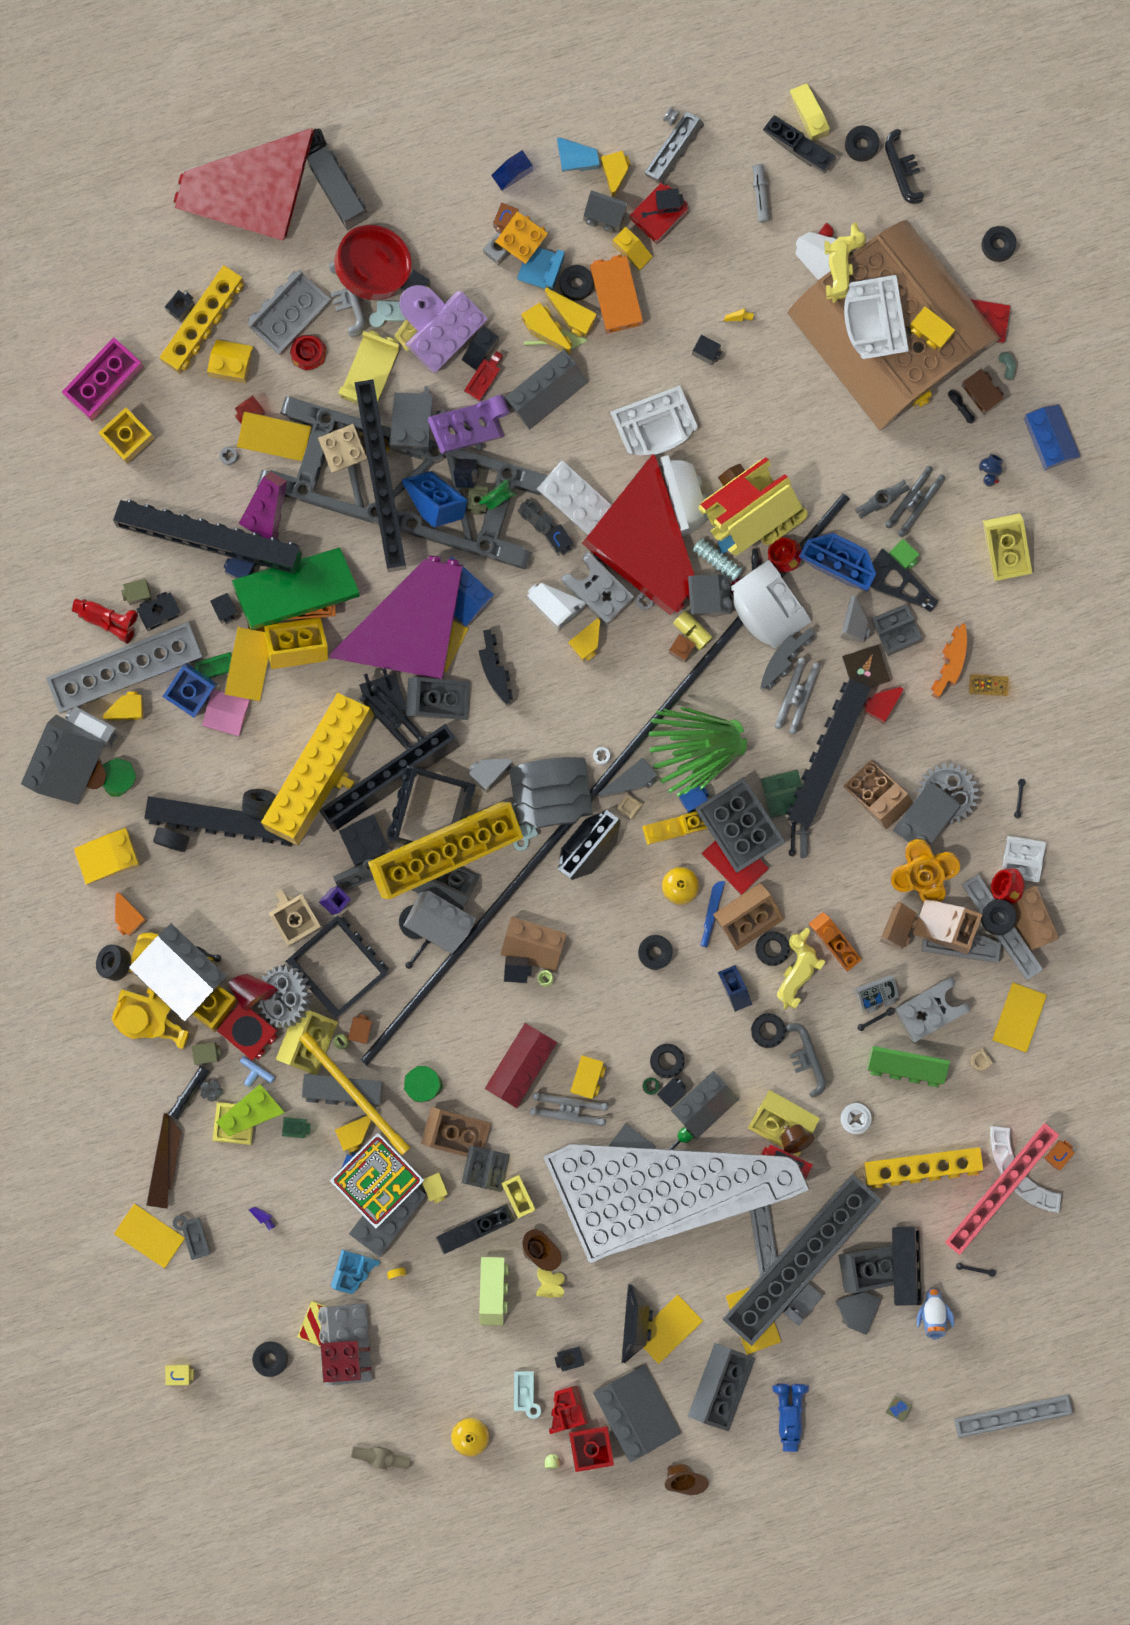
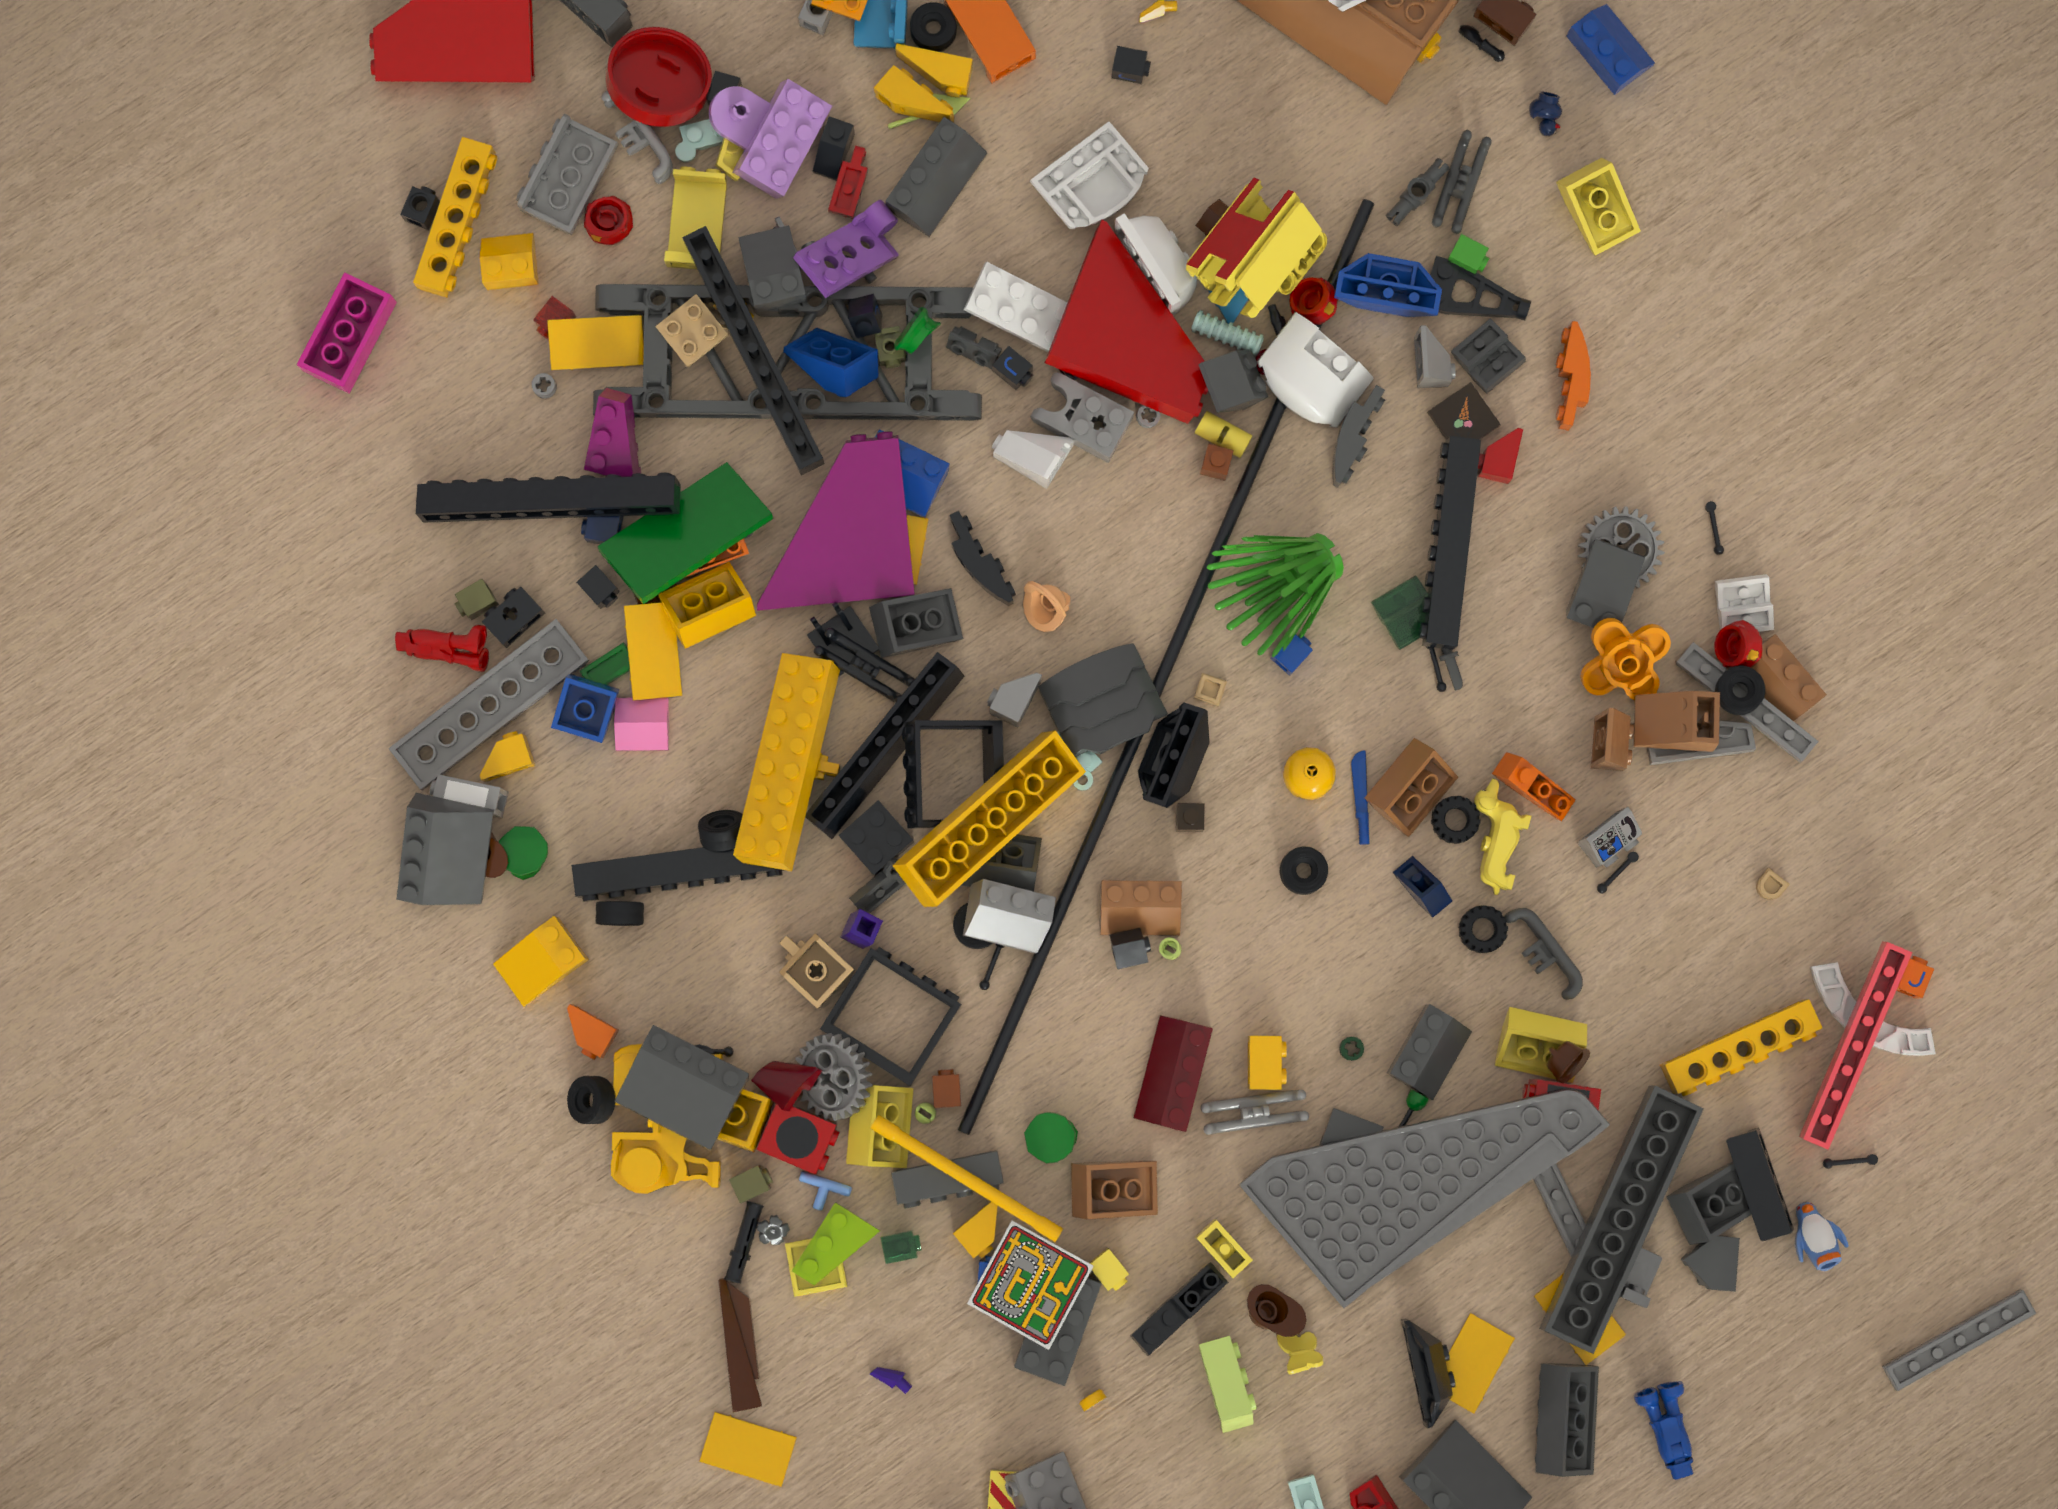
camera: 25 degrees left, 0 degrees up
yellow brick [98,407,154,464] -> none
dark grey hinge [173,1215,211,1260] -> none
dark azure slope [330,1249,380,1294] -> none
dark grey slope [461,1145,510,1192] -> none
black brick [554,1346,585,1372] -> none
yellow slope [568,618,600,662] -> none
white bush [593,747,610,765] -> none
dark grey slope [598,758,657,798] -> none
yellow slope [642,811,708,845] -> none
black tyre [650,1043,685,1078] -> none
black brick [657,1078,687,1108] -> none
dark grey slope [695,777,785,873] -> none
red tile [701,840,769,895] -> none
light grey piece [775,657,820,735] -> none
white gear [841,1103,871,1134] -> none
medium nougat slope [843,760,913,830] -> none
bright green slope [867,1046,950,1088] -> none
olive tile [885,1396,912,1422] -> none
light grey brick [894,977,971,1043] -> none
clear yellow tile [969,675,1008,696] -> none
yellow window [992,982,1047,1053] -> none
none -> light nougat helmet [1023,581,1070,632]
none -> dark brown brick [1176,803,1205,832]

